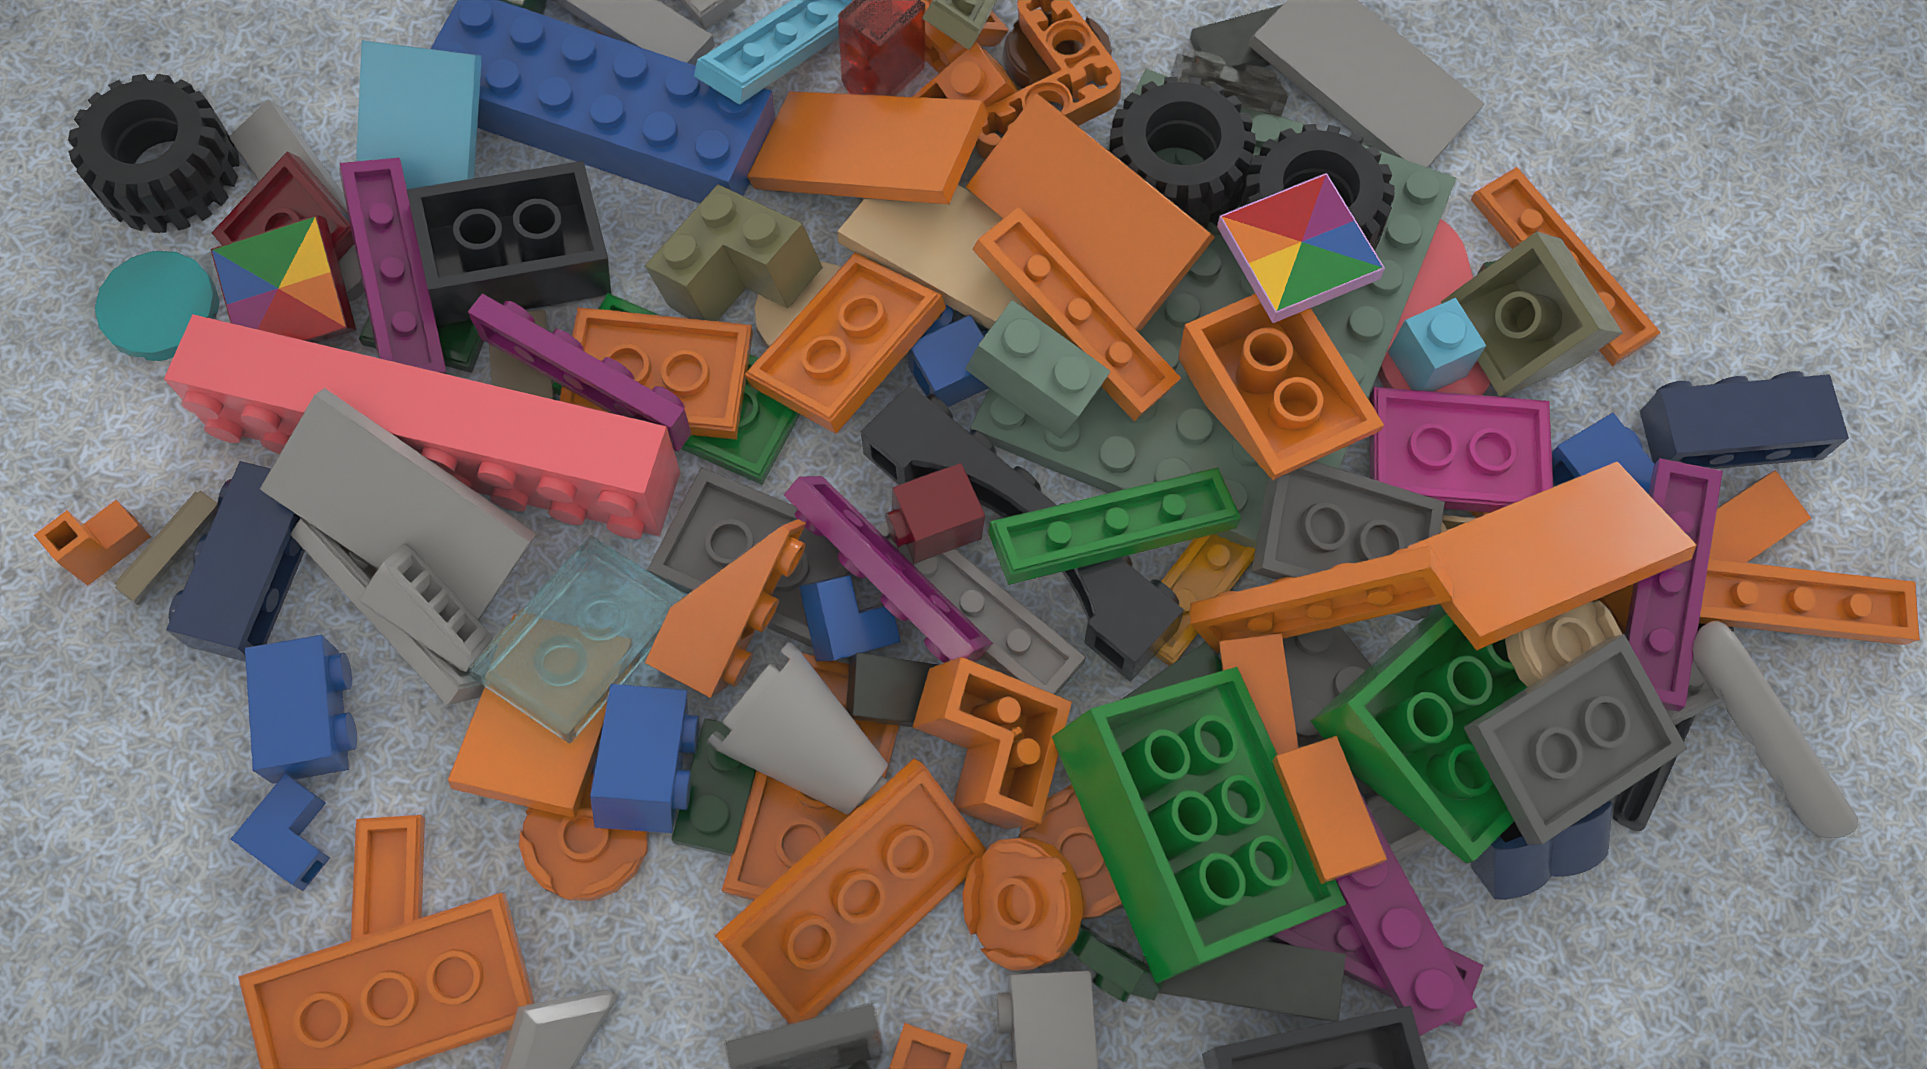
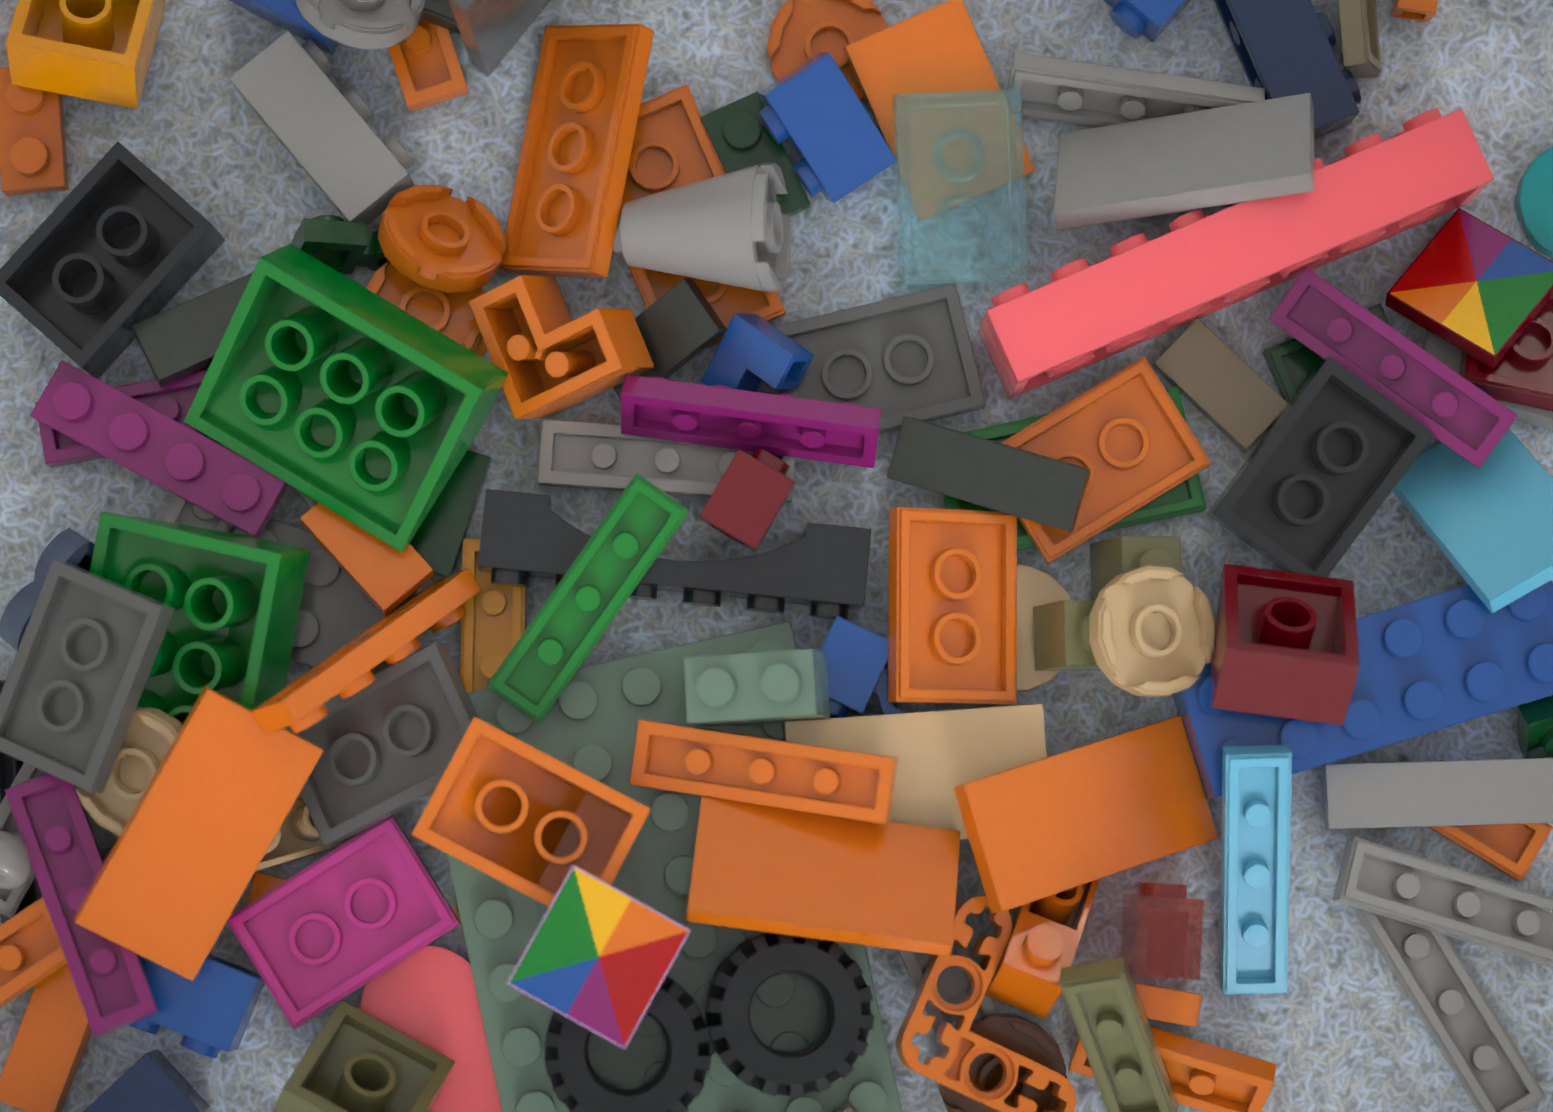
camera: 145 degrees right, 15 degrees up
light grey slope [358,544,494,673] -> none
magenta plate [468,294,691,452] -> none
orange slope [645,519,806,698] -> none
orange tile [1273,736,1387,884] -> none
medium azure brick [1388,298,1486,392] -> none
none -> pearl dark grey tile [886,416,1091,532]
none -> tan tile [1089,566,1216,697]
none -> dark red slope [1211,564,1360,725]

